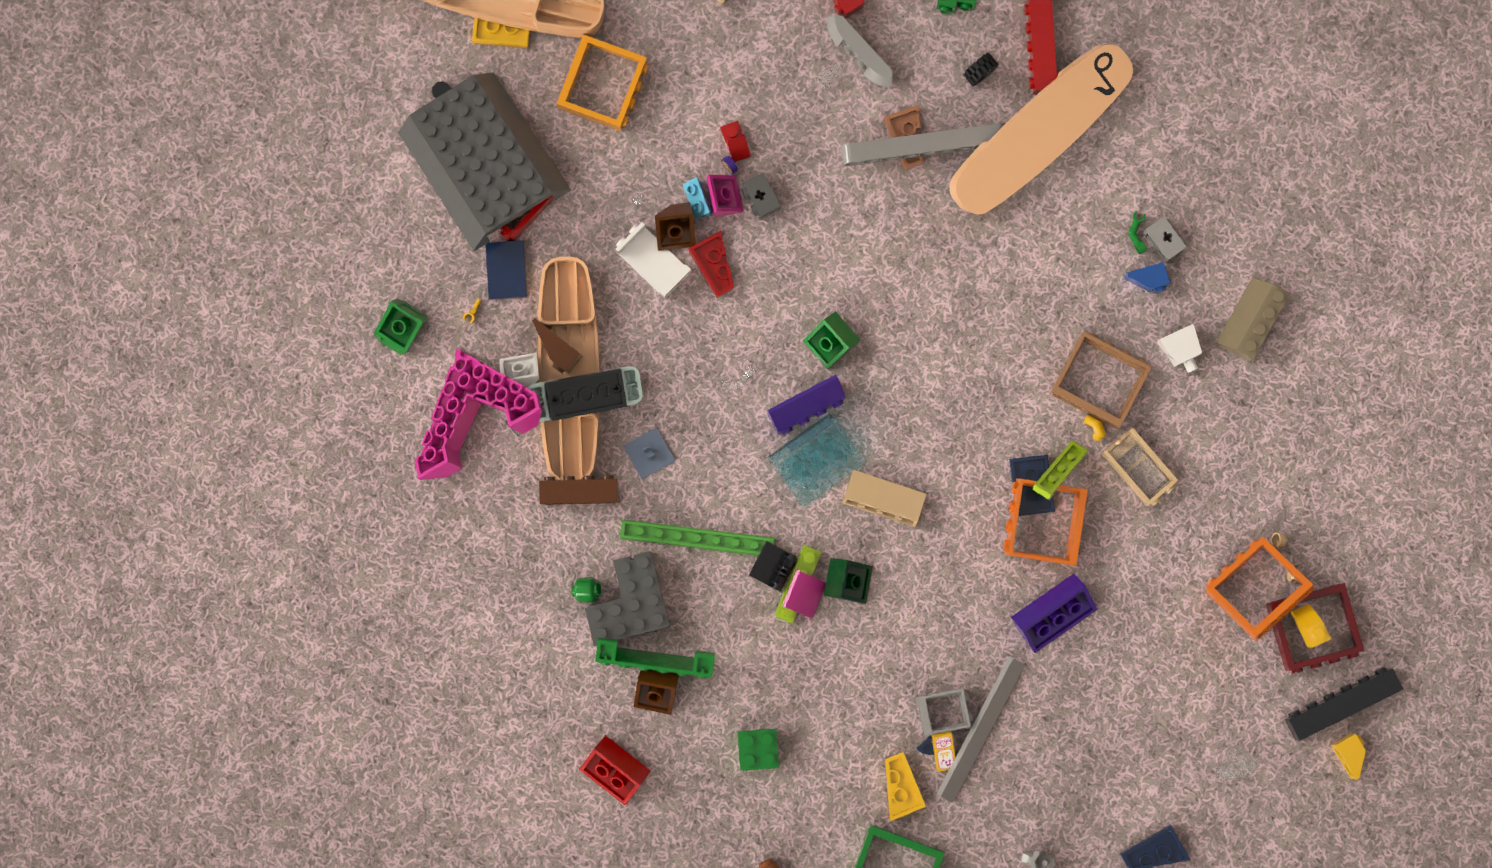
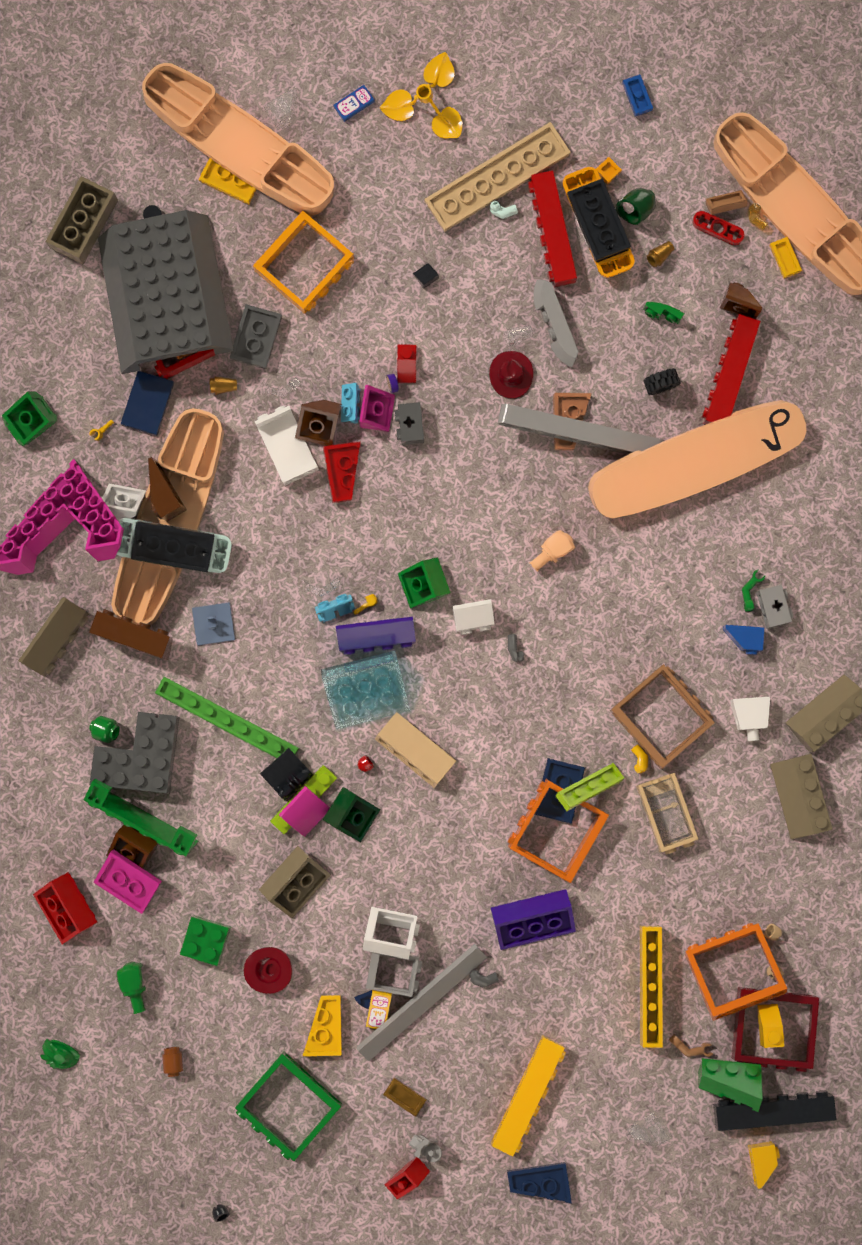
camera: 20 degrees right, 0 degrees up
none -> dark tan slope [18,597,89,676]
none -> dark tan brick [45,176,118,264]
none -> dark pink plate [93,850,162,914]
none -> green piece [116,961,146,1014]
none -> pearl gold cone [209,376,237,395]
none -> dark grey plate [230,304,282,369]
none -> dark red hat [243,947,292,994]
none -> dark tan slope [259,846,331,918]
none -> medium azure hinge [315,594,356,622]
none -> yellow hand [353,594,377,615]
none -> red hinge [357,755,374,772]
none -> white window [363,907,420,960]
none -> pearl gold tile [383,1078,427,1117]
none -> black slope [413,263,439,289]
none -> white slope [452,599,495,635]
none -> dark grey arm [470,970,499,988]
none -> dark red hat [489,351,534,399]
none -> yellow brick [491,1035,566,1157]
none -> dark grey arm [507,634,524,662]
none -> light nougat piece [529,530,576,572]
none -> yellow brick [640,926,663,1048]
none -> medium nougat arm [669,1034,713,1057]
none -> green wedge [698,1058,762,1112]
none -> dark tan slope [770,754,833,839]

